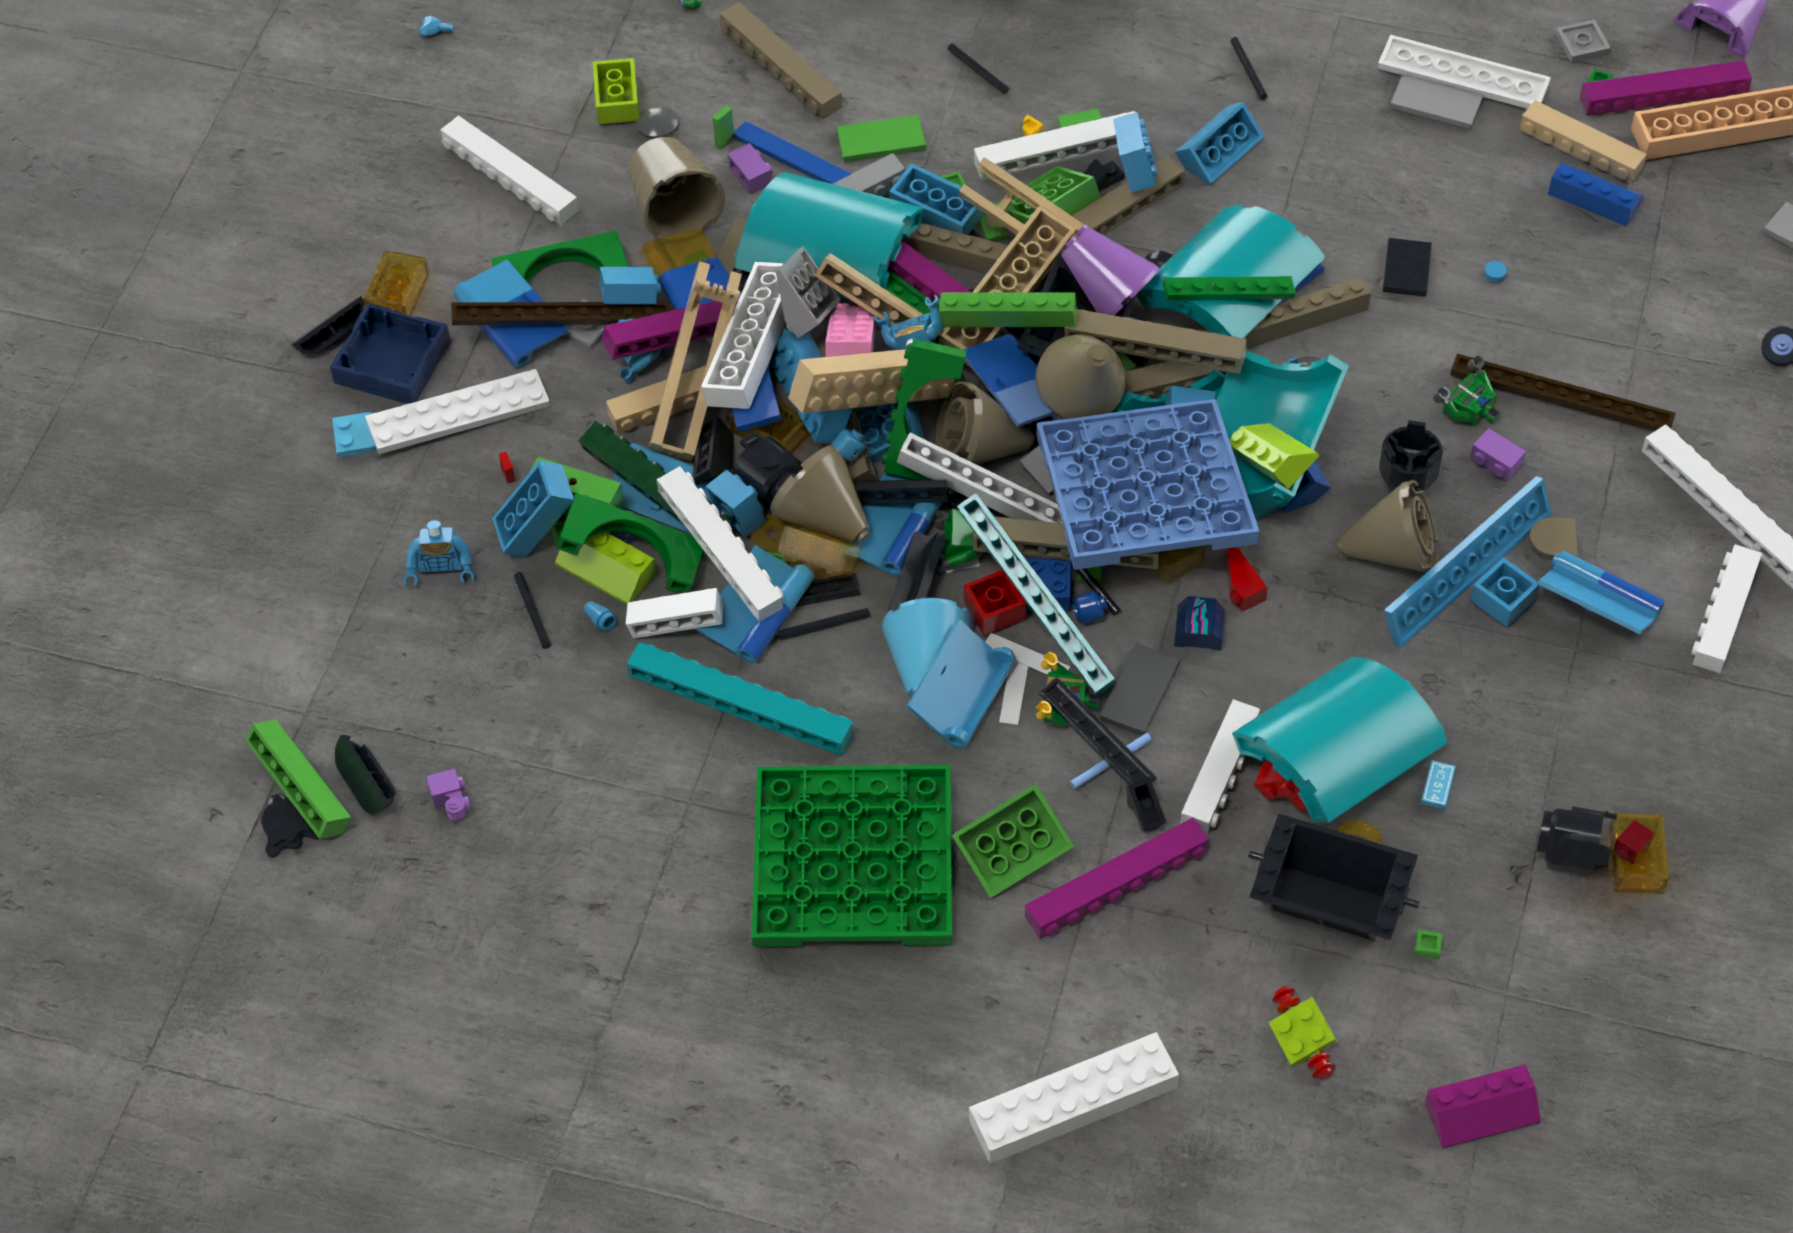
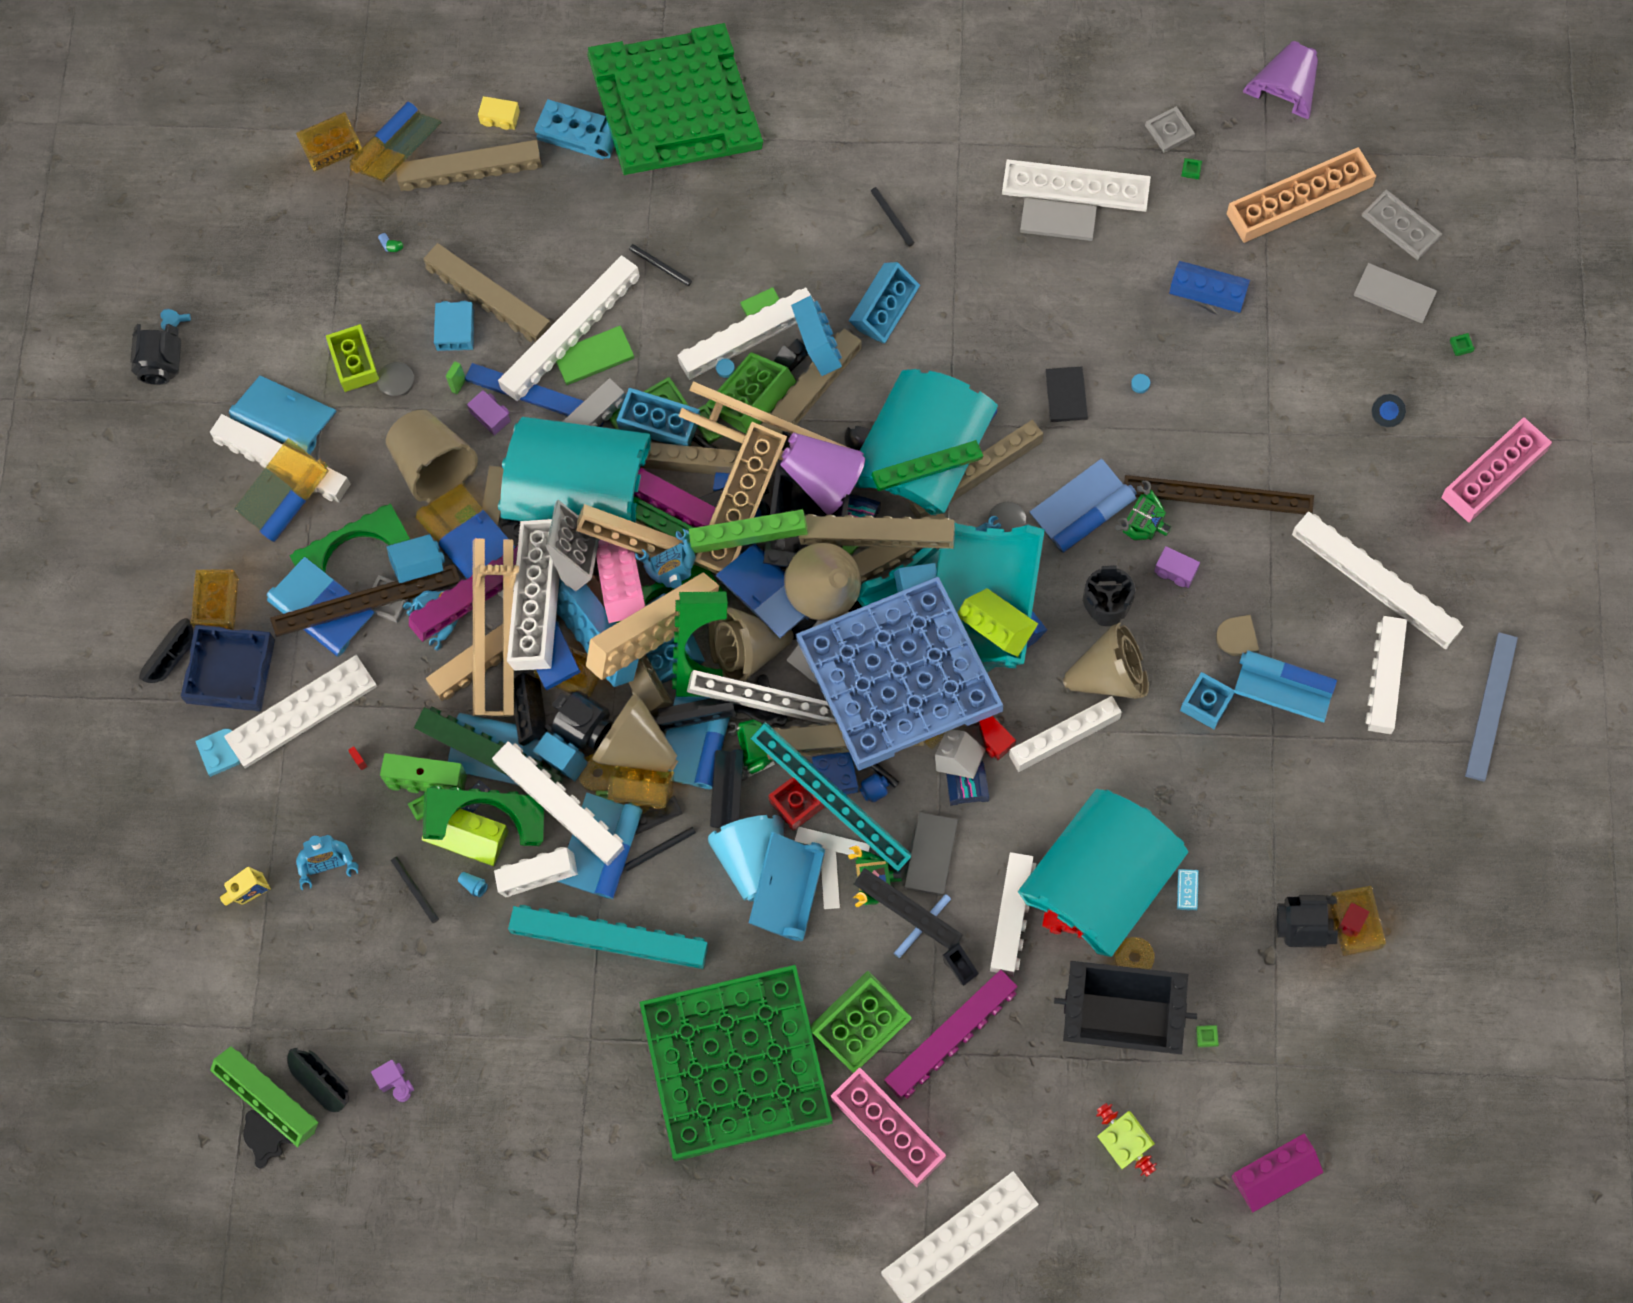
camera: 10 degrees left, 15 degrees up
dark azure brick [492,460,574,558] -> none
dark azure head [831,429,865,462] -> none
yellow tile [1023,115,1044,136] -> none
dark azure plate [1384,476,1551,648] -> none
tan brick [1519,100,1647,184] -> none
magenta brick [1580,60,1752,116] -> none
none -> black piece [130,324,181,385]
none -> light yellow torso [220,867,271,906]
none -> dark azure door [229,376,336,455]
none -> clear yellow door [234,438,329,542]
none -> dark azure brick [434,301,475,351]
none -> white brick [498,255,640,401]
none -> dark azure tile [716,359,735,378]
none -> bright pink brick [831,1068,946,1187]
none -> light grey slope [935,729,985,779]
none -> white brick [1009,696,1122,772]
none -> medium blue door [1030,458,1137,553]

